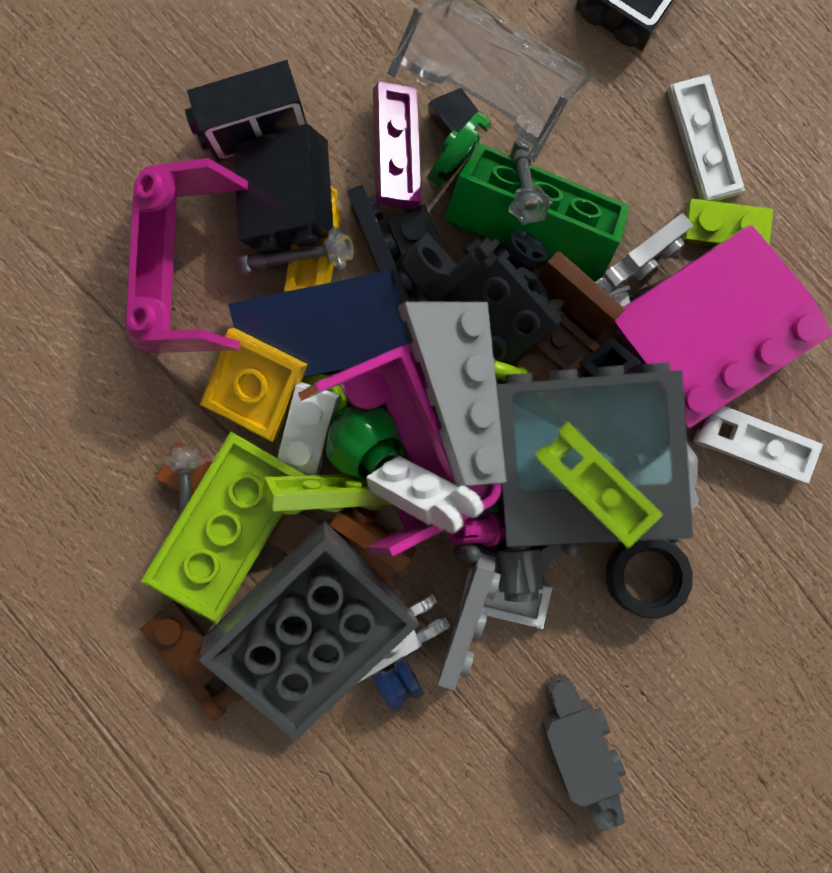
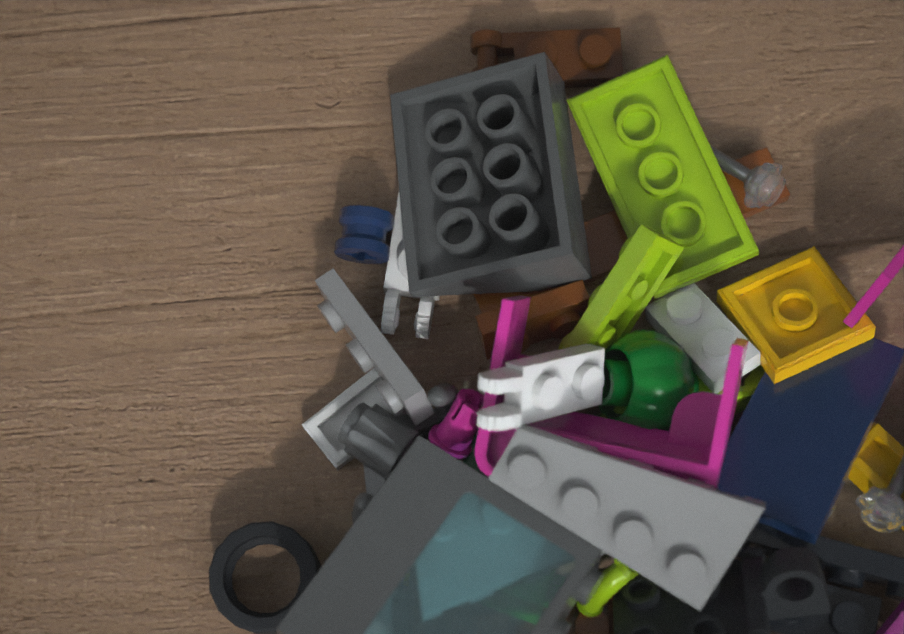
camera: 130 degrees right, 10 degrees down
lime plate [534,421,663,548] -> none
dark grey hinge [541,673,626,832] -> none

